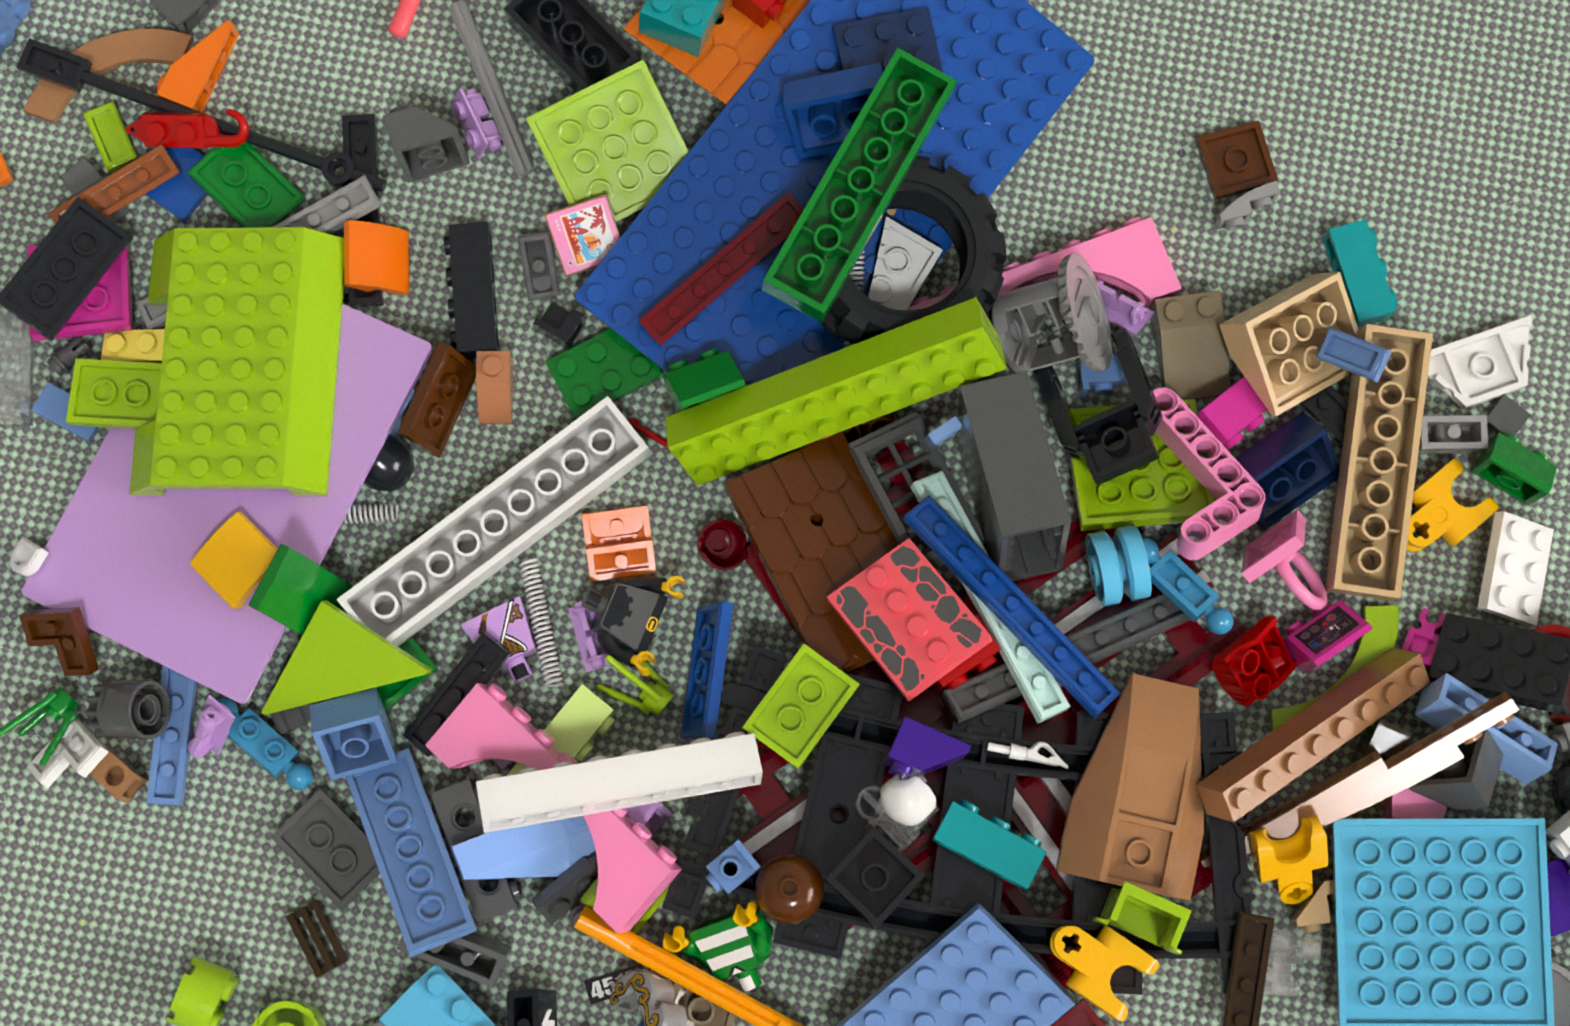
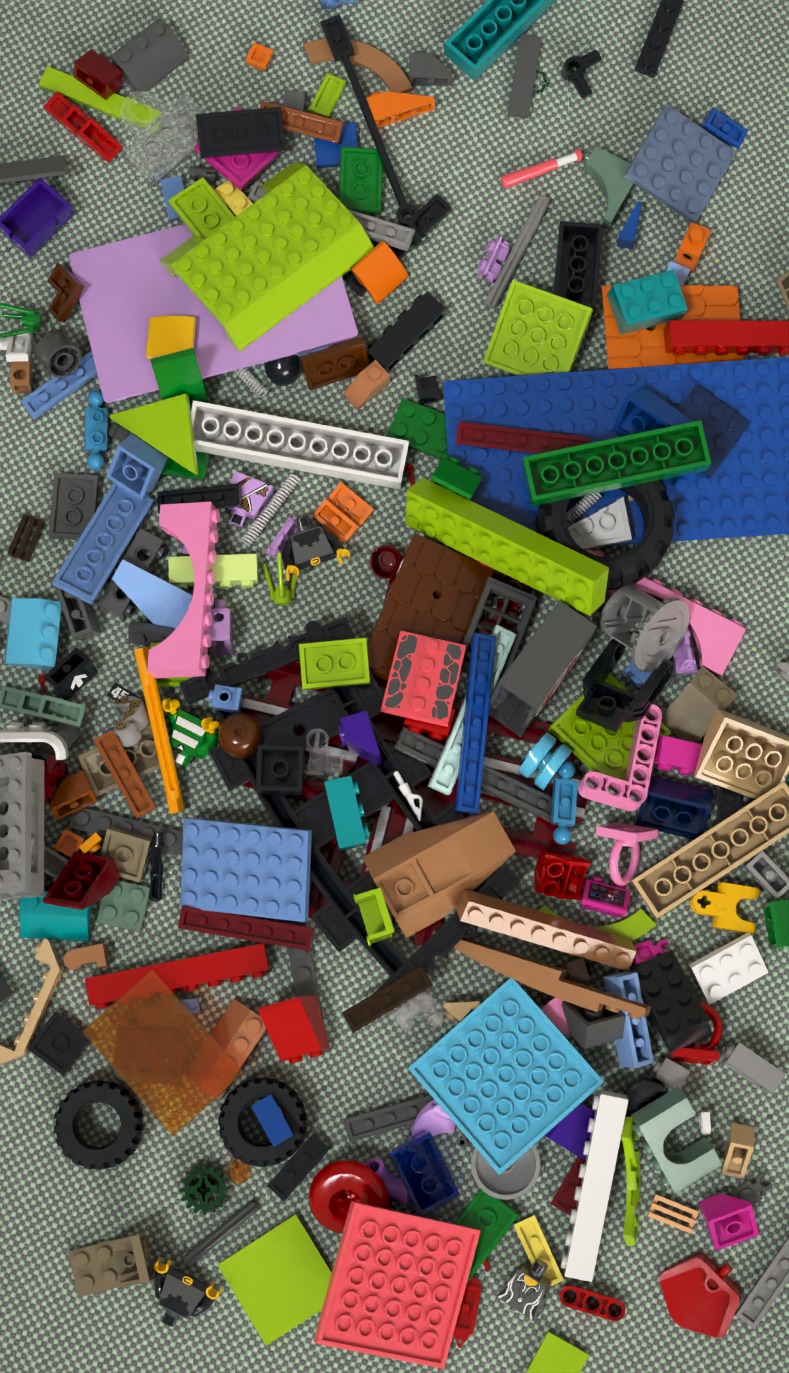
camera: 55 degrees right, 0 degrees up
white tile [10,537,49,577] -> none
red plate [125,109,249,149] -> none
lavender hinge [187,695,235,758] -> none
dark grey slope [383,106,470,183] -> none
white brick [476,732,763,833] -> none
dark grey slope [517,231,561,301] -> none
tile [544,193,621,277] -> none
blue tile [680,601,734,741] -> none
white hair [880,774,936,826] -> none
light blue tile [924,416,962,448] -> none
yellow piece [1050,926,1160,1022] -> none
yellow piece [1250,814,1328,905] -> none
medium blue tile [1316,327,1392,383] -> none

